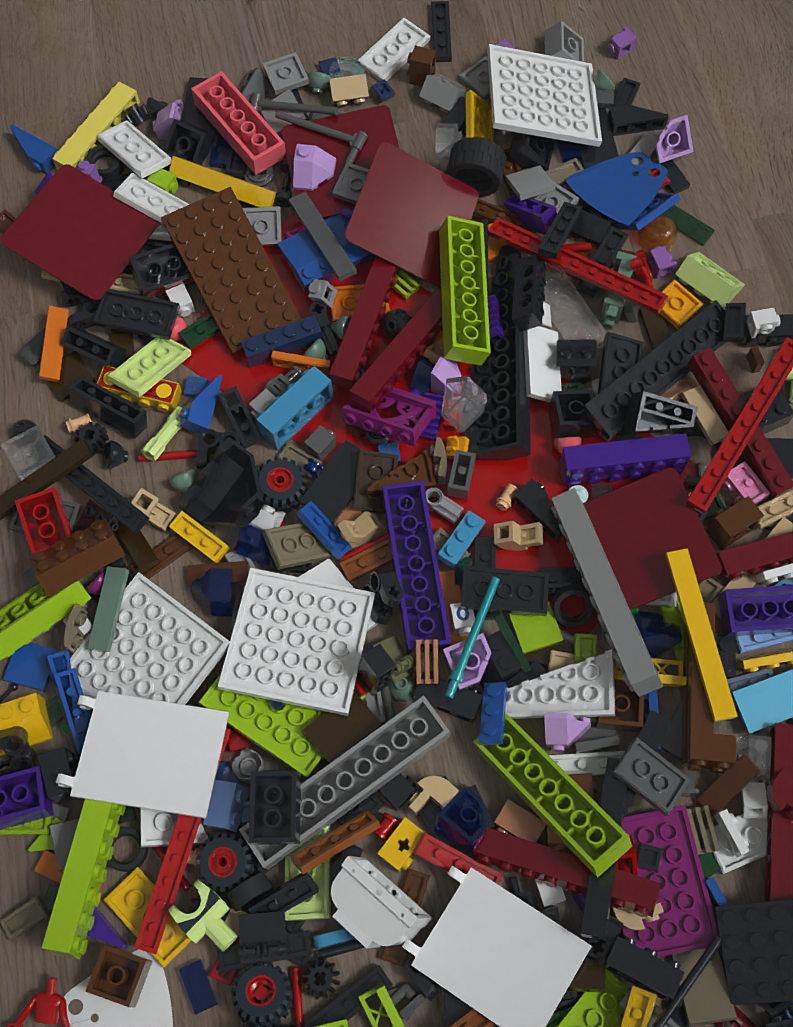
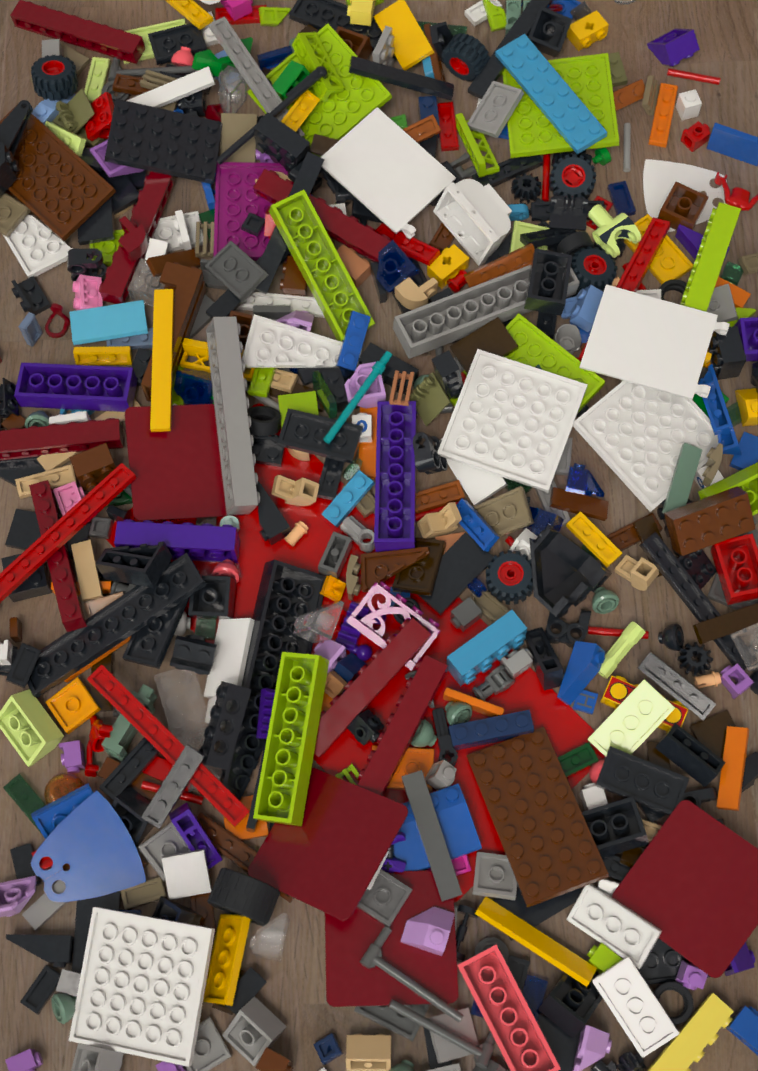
camera: 170 degrees left, 0 degrees up
none -> medium lavender brick [720,663,754,699]

